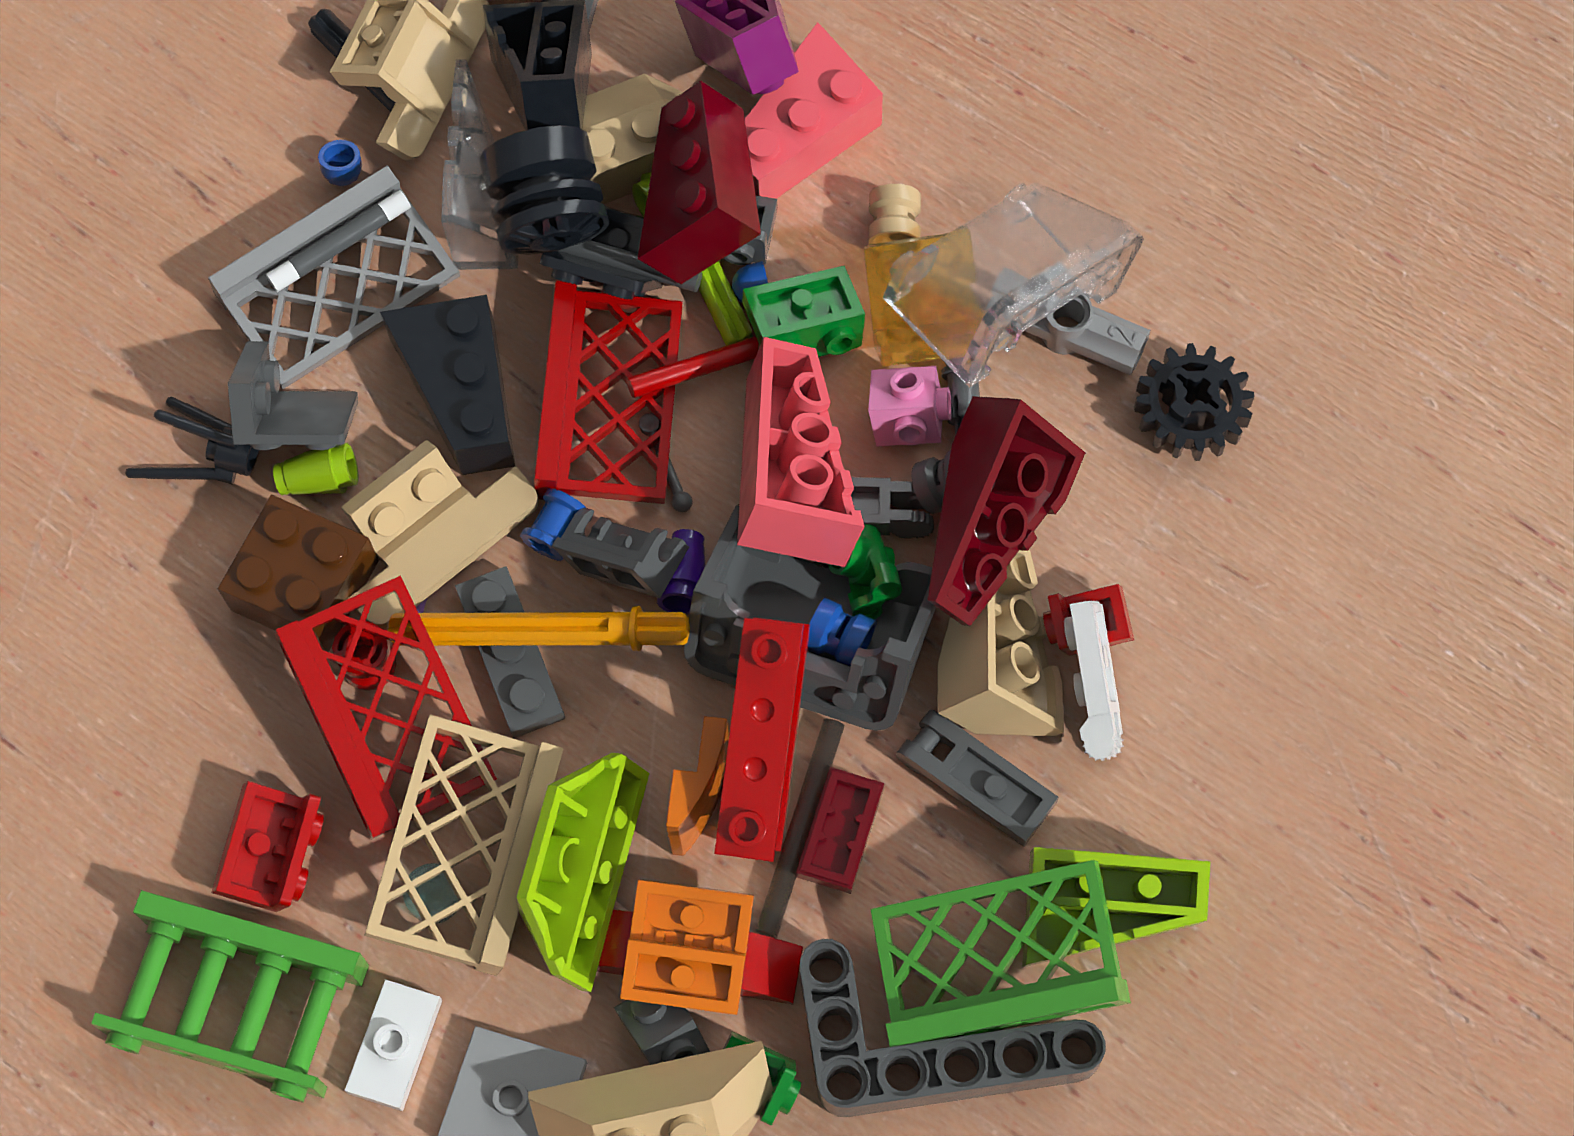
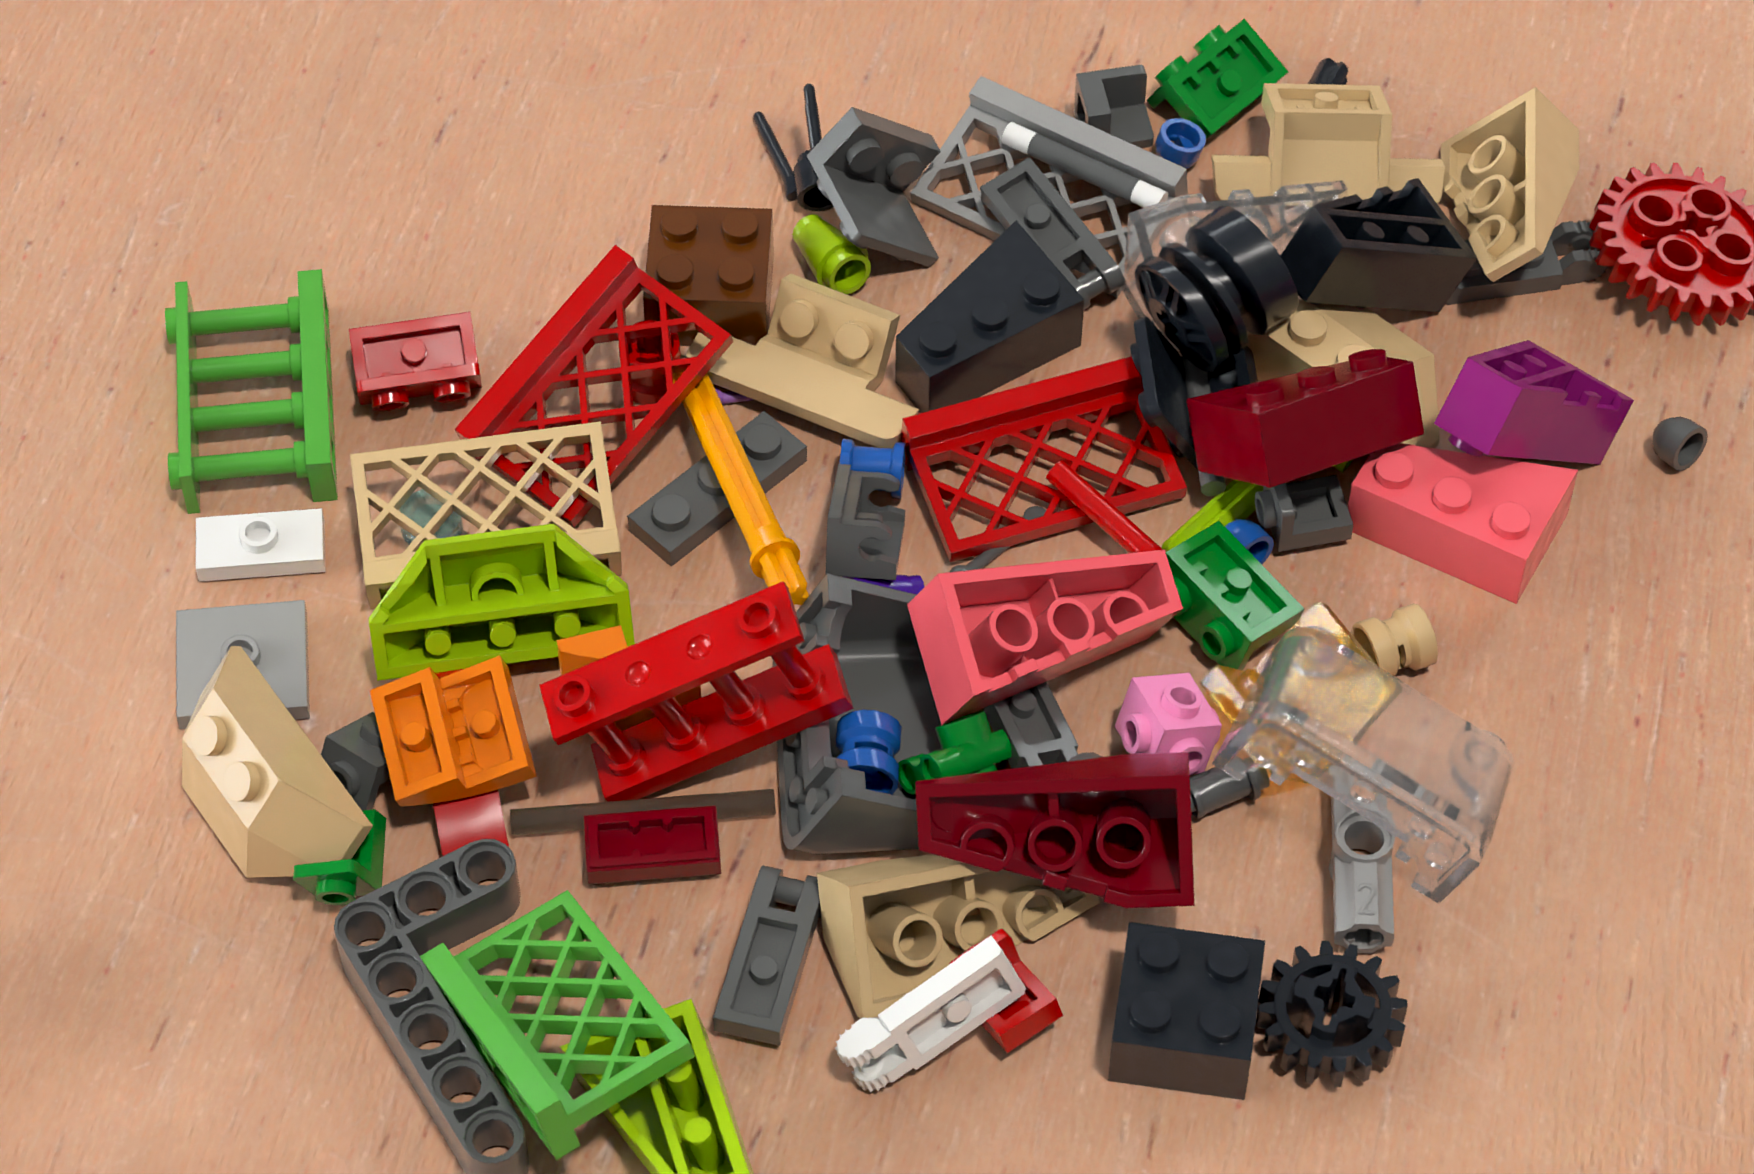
camera: 65 degrees right, 15 degrees down
none -> dark grey plate [980,157,1125,310]
none -> dark grey panel [1074,65,1154,148]
none -> black brick [1108,922,1265,1100]
none -> green bracket [1146,18,1289,140]

